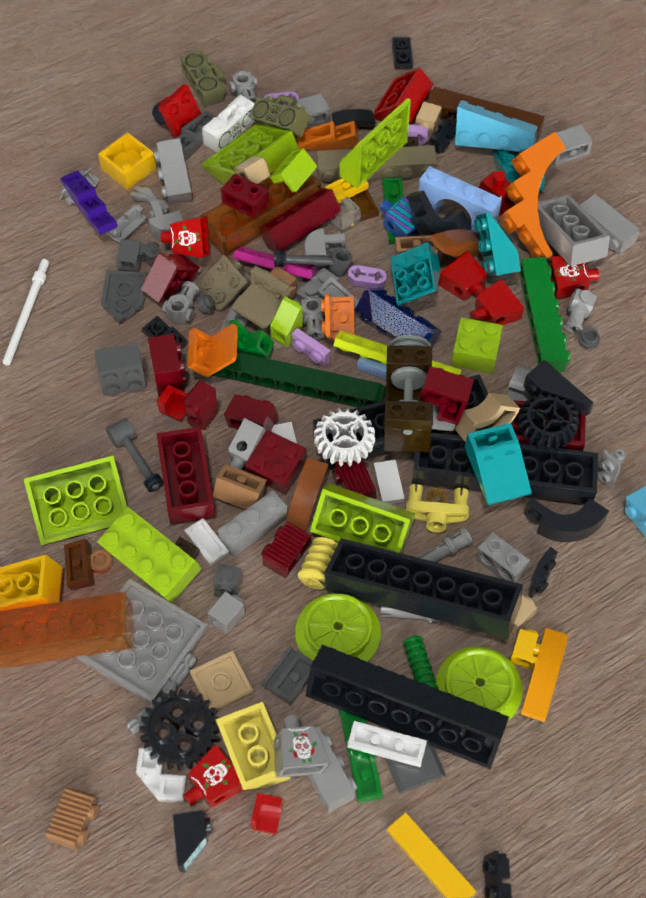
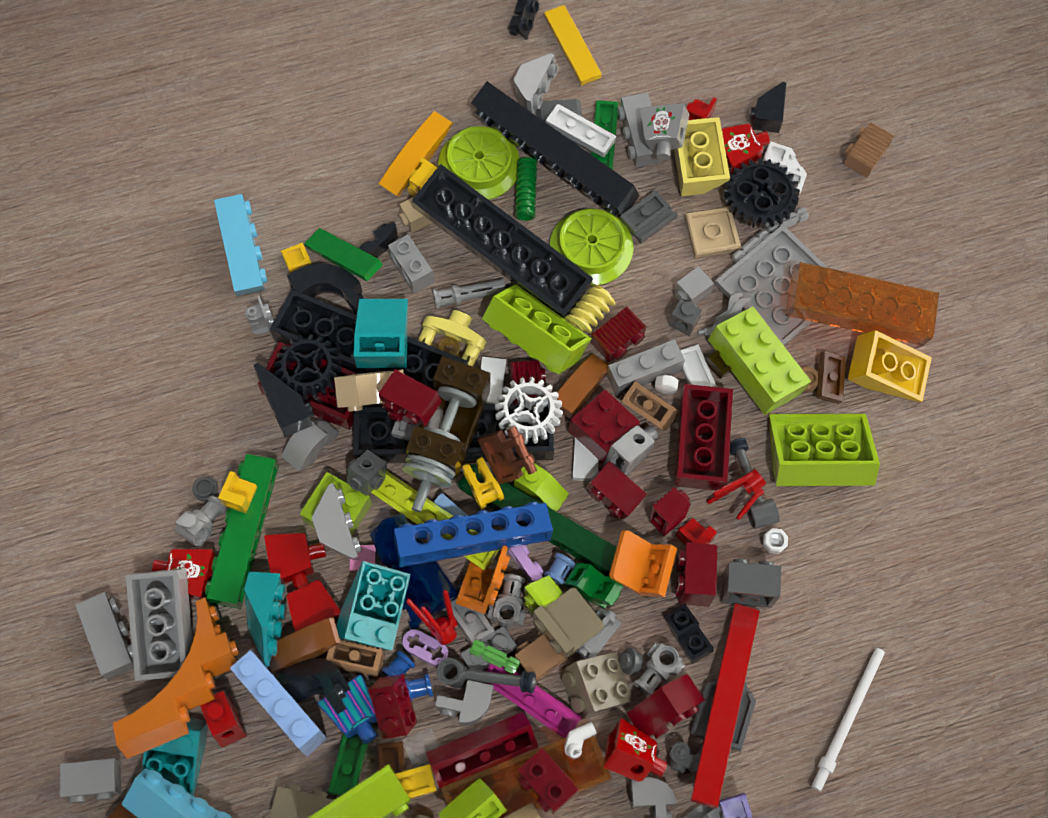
camera: 165 degrees left, 10 degrees up
none -> yellow panel [218,471,257,513]
none -> yellow tile [281,242,312,273]
none -> green tile [304,228,383,282]
none -> light grey slope [312,483,362,560]
none -> dark grey brick [347,450,387,496]
none -> bright pink tile [350,545,376,572]
none -> dark red brick [369,674,417,739]
none -> blue bush [381,651,416,676]
none -> blue brick [394,502,553,567]
none -> blue bush [405,674,433,702]
none -> red plant [406,590,458,645]
none -> yellow piece [462,457,504,510]
none -> bright green axle [469,639,520,674]
none -> copper plate [478,425,537,484]
none -> light grey slope [513,53,558,114]
none -> lime slope [514,463,569,512]
none -> medium blue bush [544,553,575,586]
none -> white arm [564,722,596,759]
none -> white tile [654,375,679,394]
none -> red tile [690,603,760,809]
none -> light grey hair [698,293,750,336]
none -> red plant [707,469,766,520]
none -> white tile [763,528,788,554]

